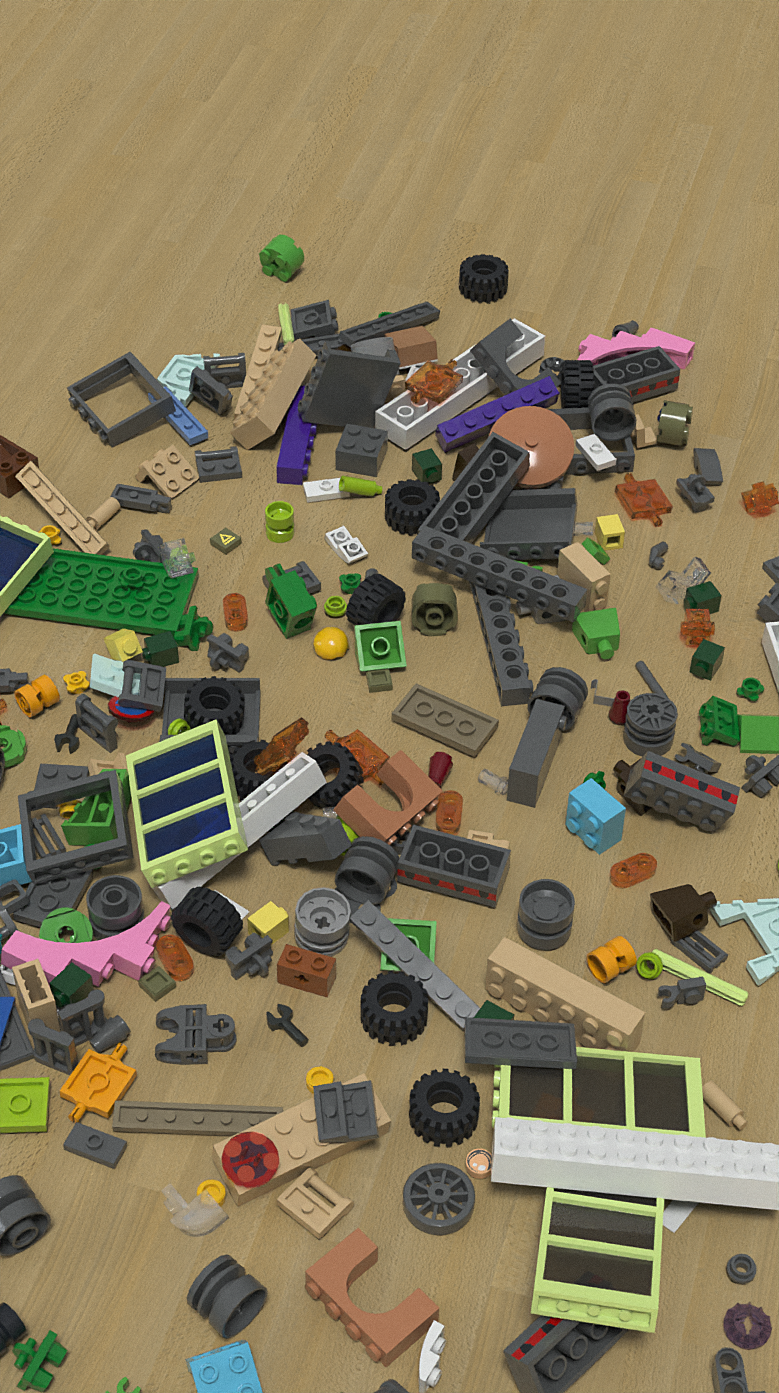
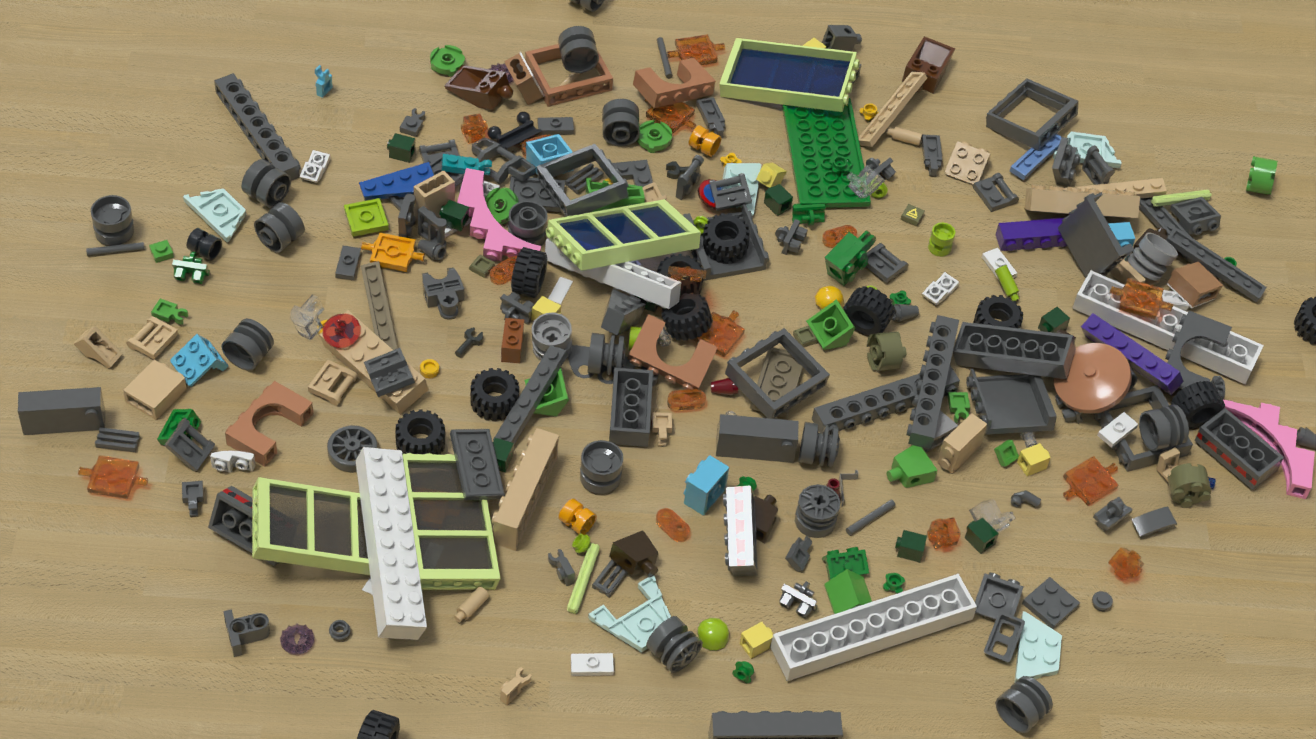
camera: 70 degrees right, 5 degrees up
dark grey brick [335,424,388,477] -> none
none -> dark grey window [725,328,830,419]

